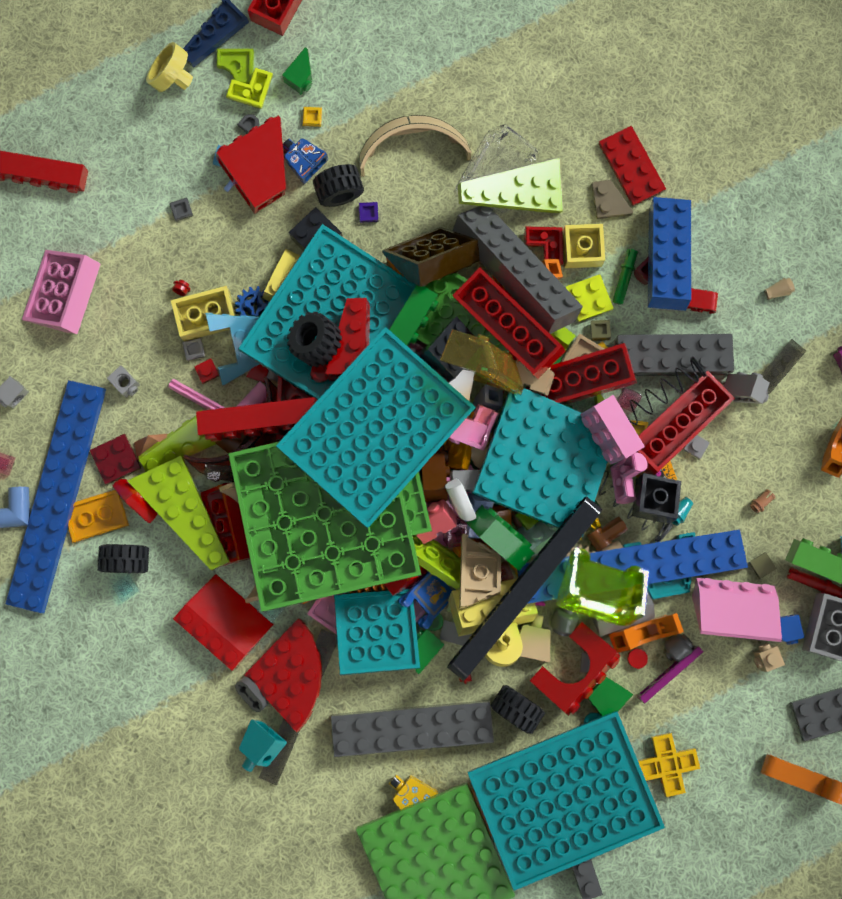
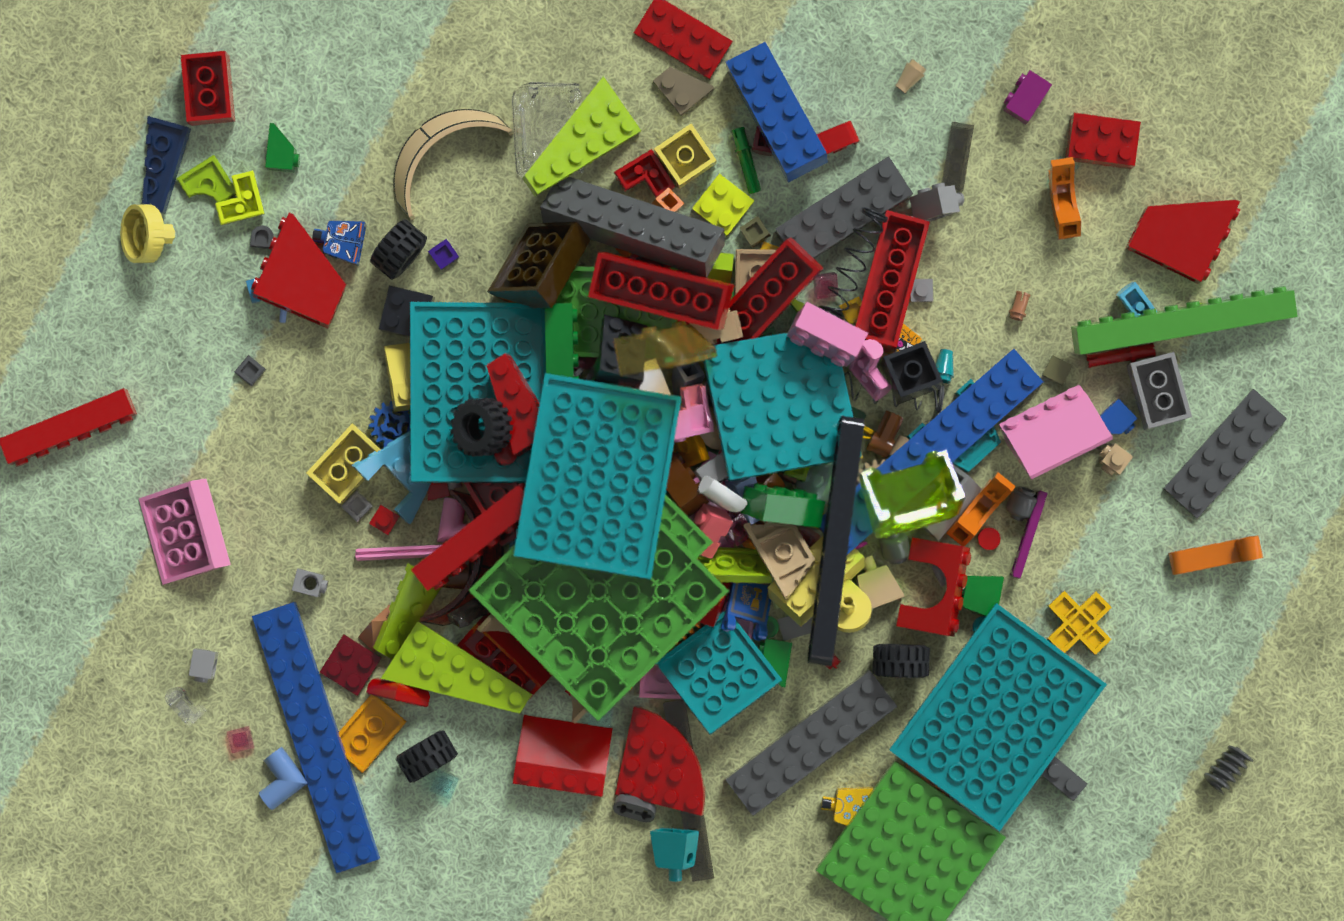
camera: 30 degrees left, 5 degrees up
red plate [172,279,191,297] -> none
yellow tile [303,107,322,127] -> none

